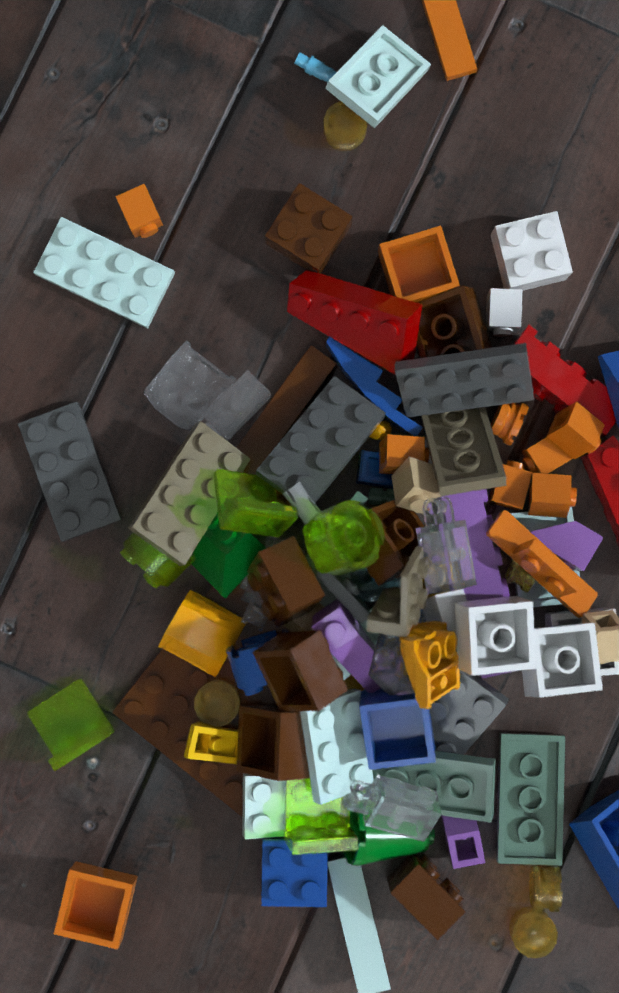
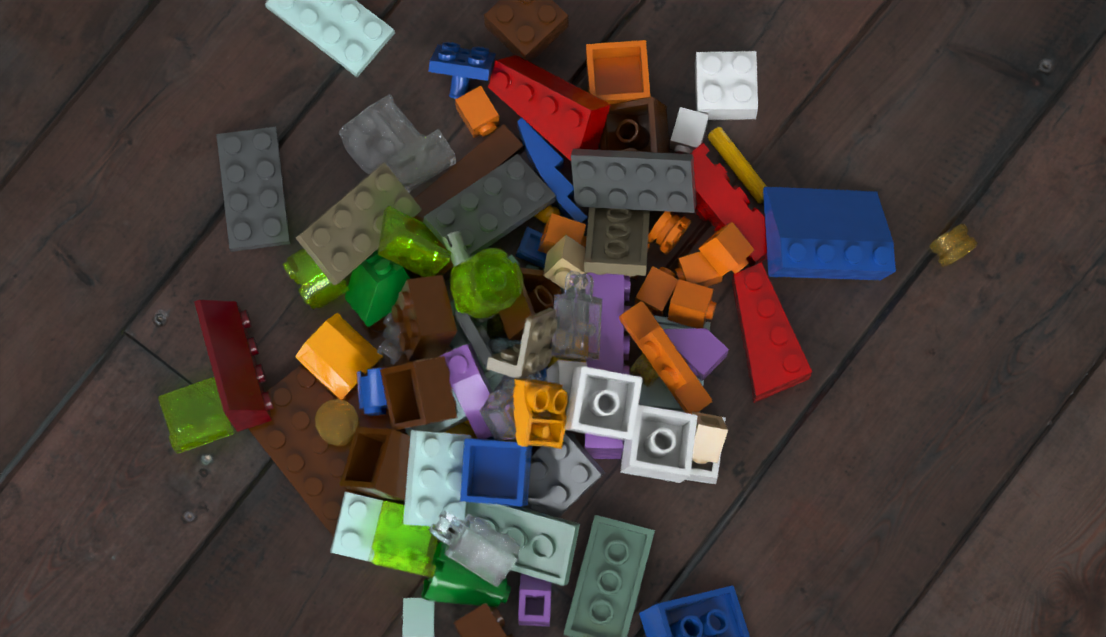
camera: 15 degrees right, 10 degrees down
orange piece [54,861,138,950] -> none
yellow slope [184,721,238,764] -> none
blue piece [261,834,328,907] -> none
none -> dark red slope [194,300,274,432]
none -> blue plate [428,42,496,99]
none -> orange brick [455,85,500,138]
none -> yellow axle [708,127,767,204]

